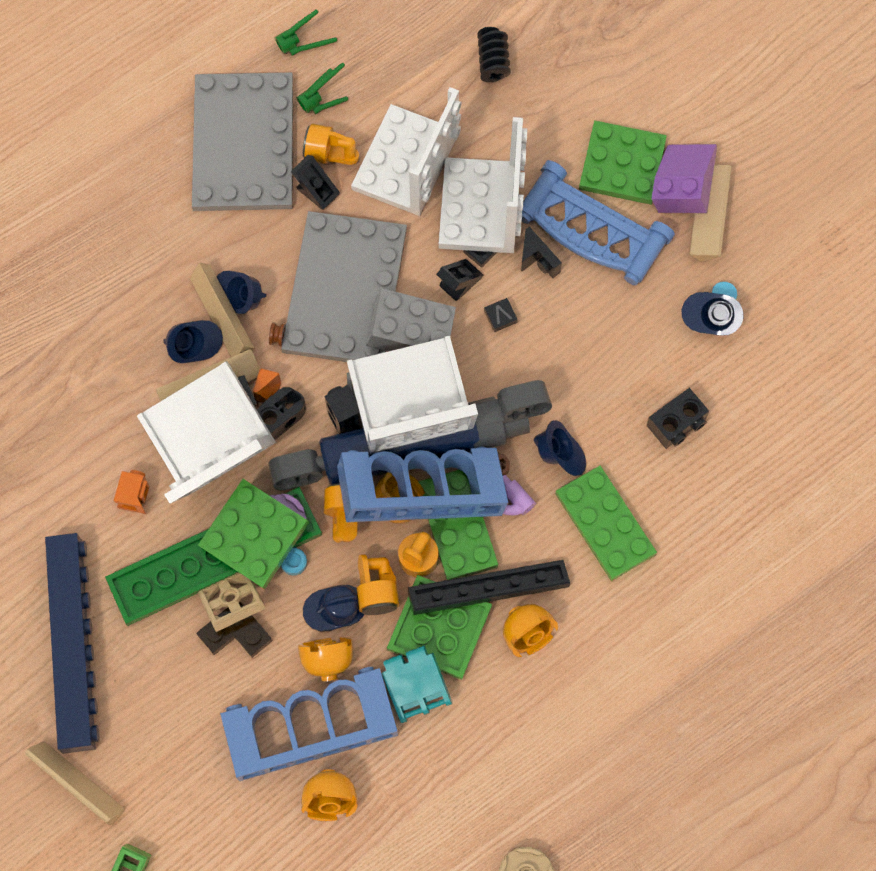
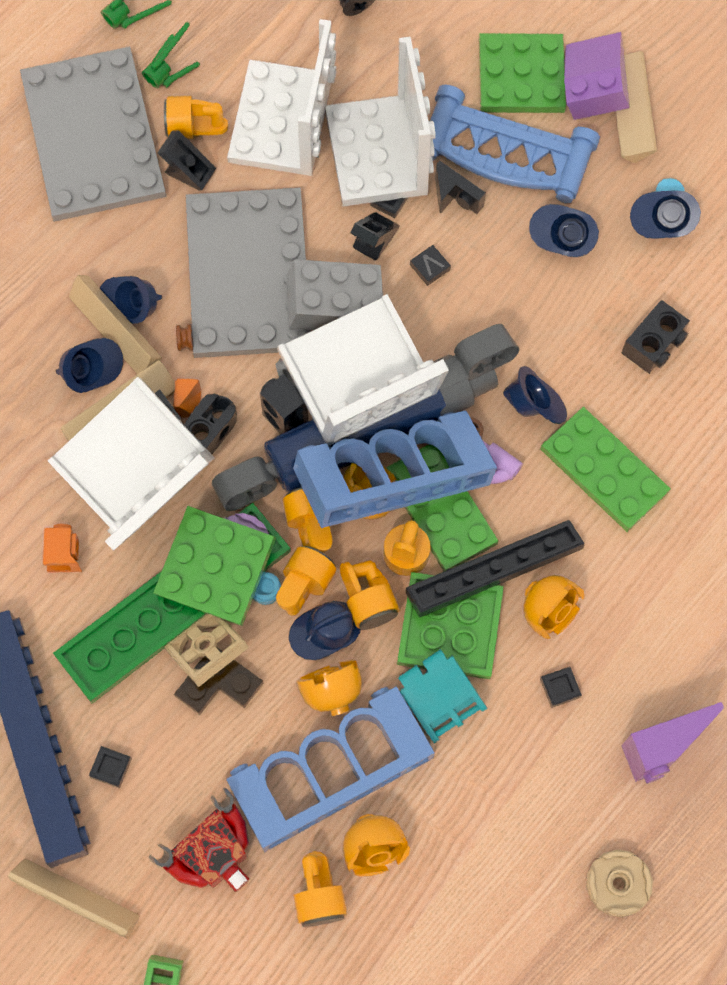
camera: 15 degrees left, 0 degrees up
none -> black tile [89,746,132,789]
none -> torso [149,788,250,892]
none -> light orange piece [276,546,337,616]
none -> light orange piece [293,851,347,927]
none -> dark blue piece [529,204,599,257]
none -> black tile [540,666,582,708]
none -> medium lavender slope [621,702,724,784]

